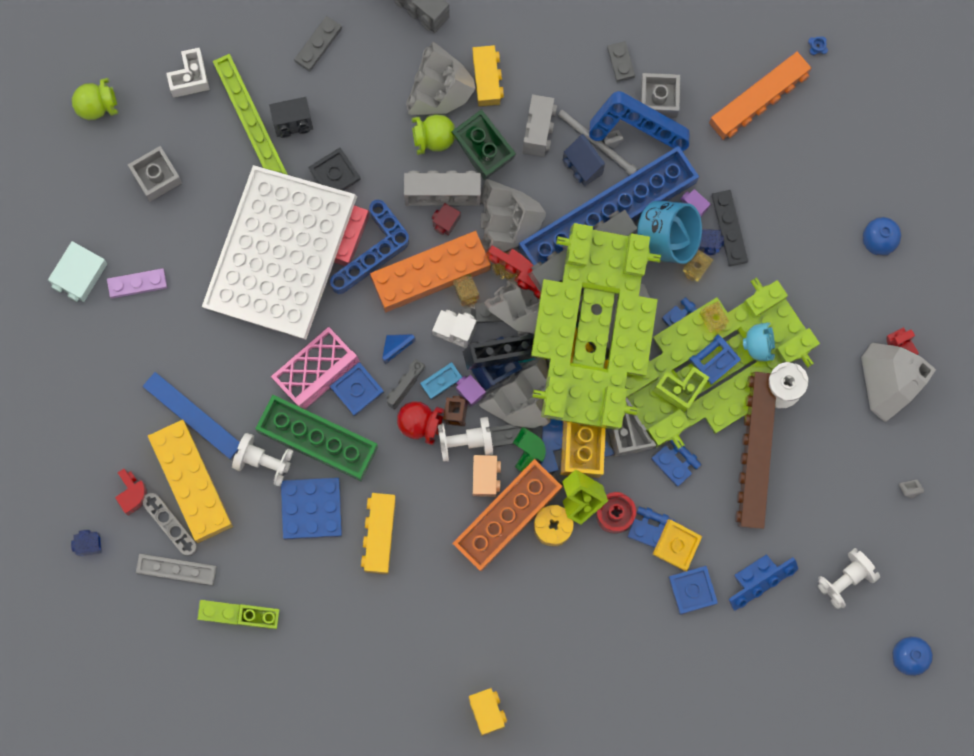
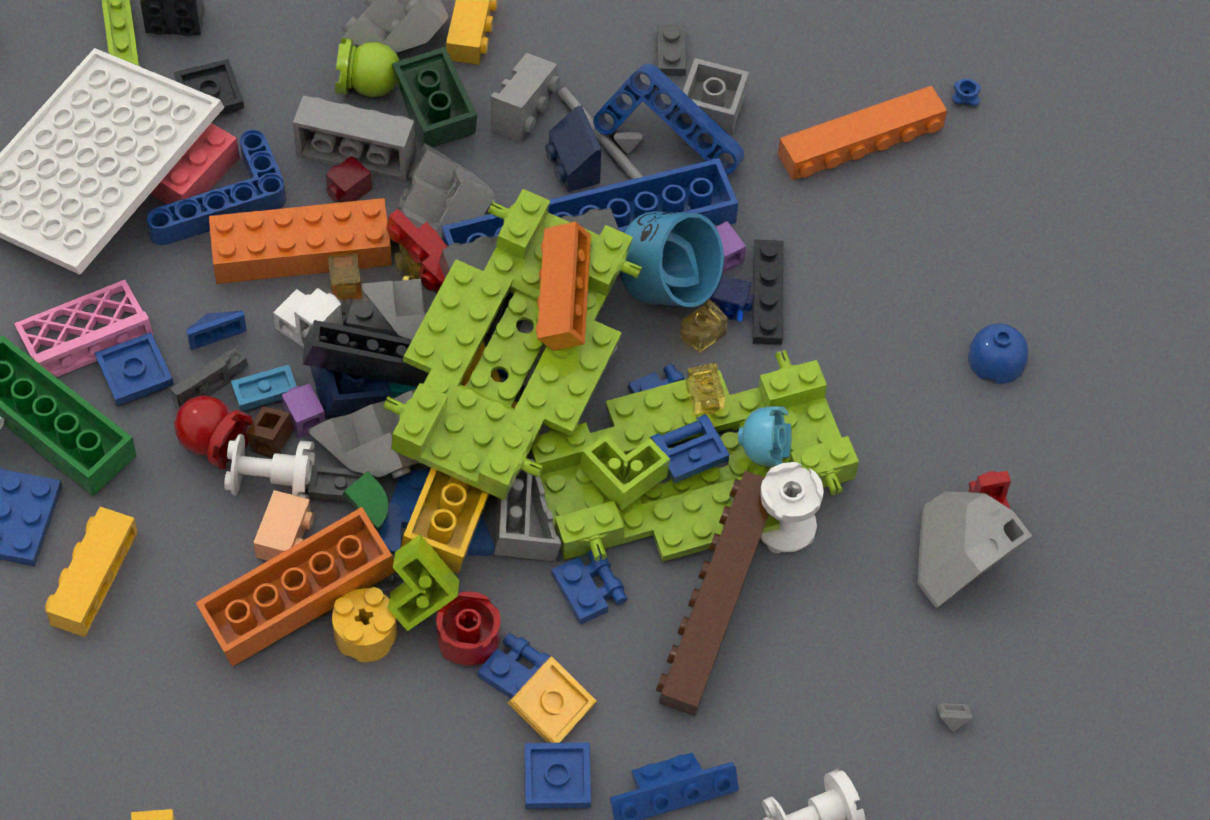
camera: 15 degrees right, 20 degrees down
none -> orange brick [536,221,591,351]

